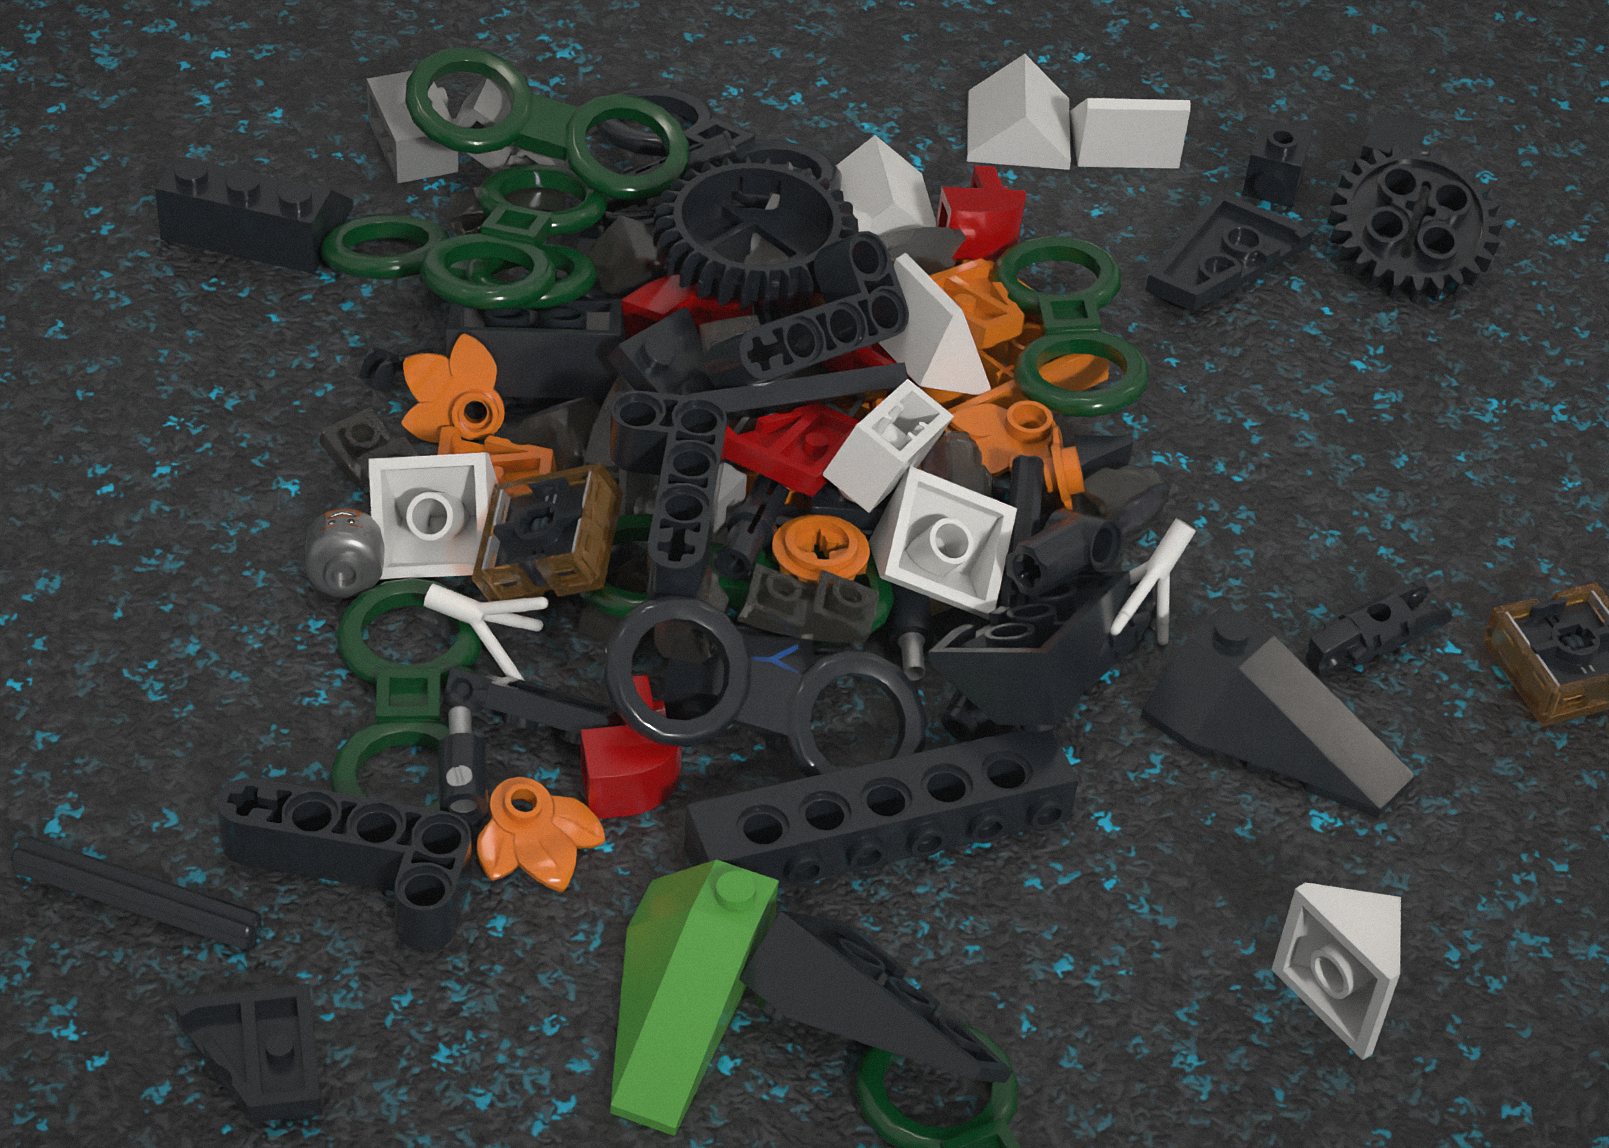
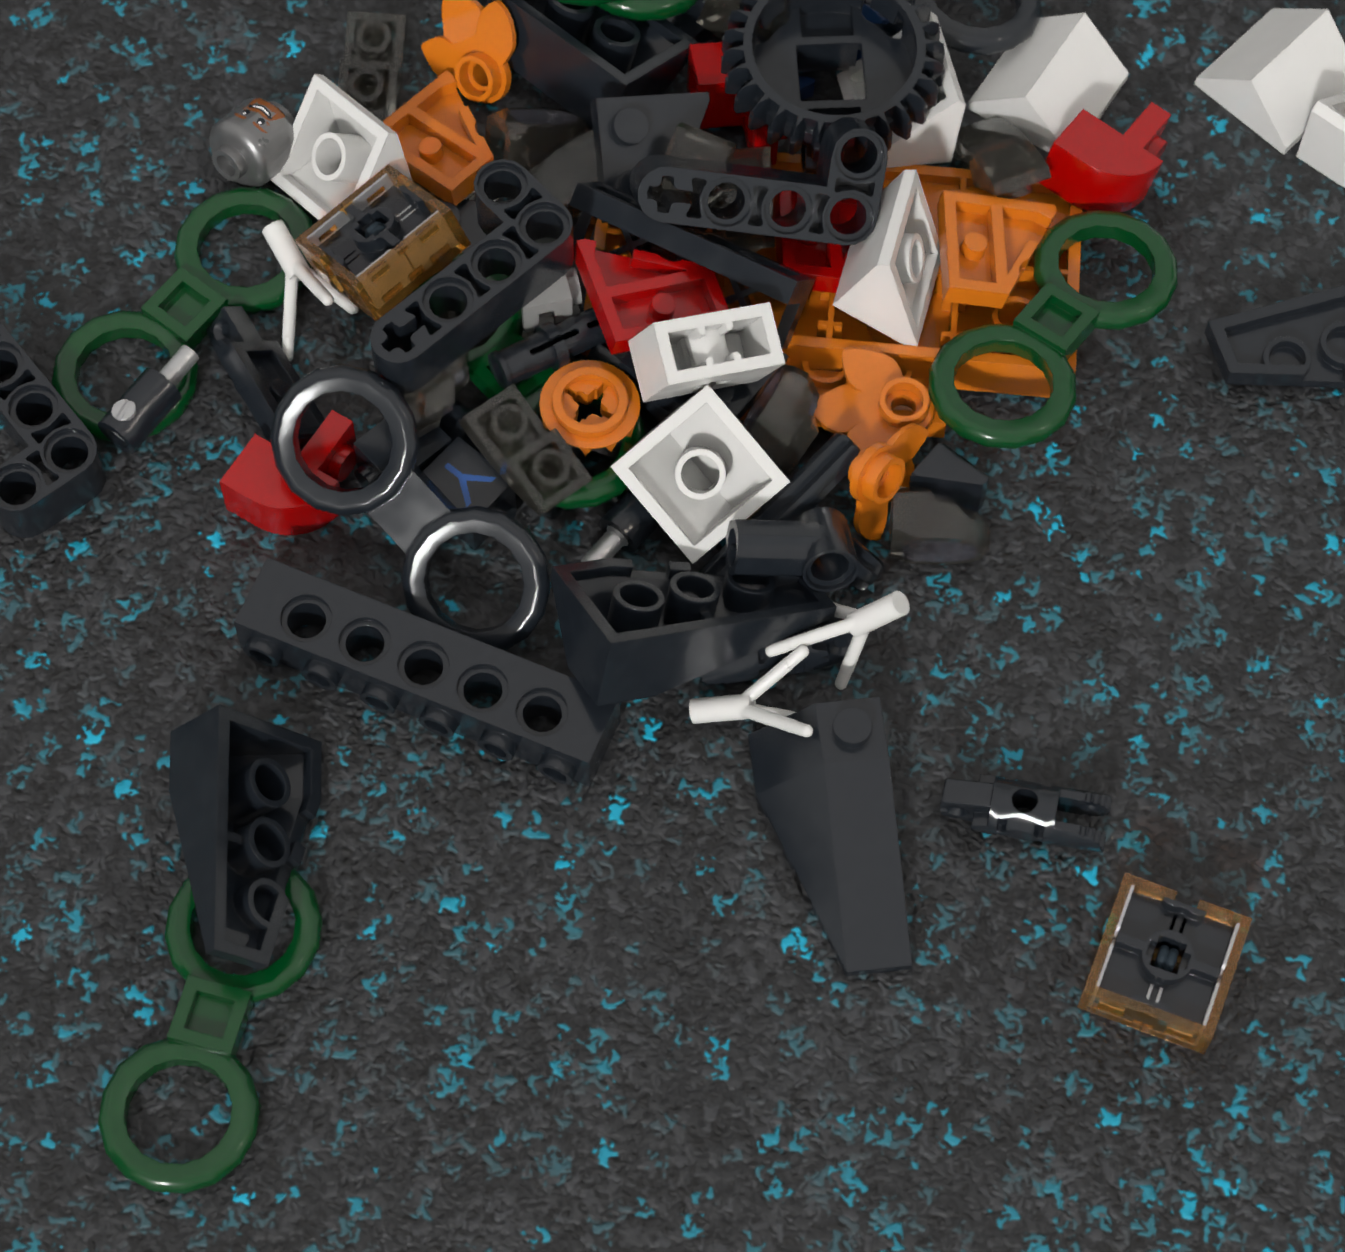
camera: 45 degrees right, 20 degrees up
orange plate [476,777,605,892] -> none
bright green wedge [610,860,779,1136] -> none
white slope [1271,882,1401,1060] -> none
none -> white plant [689,645,813,737]

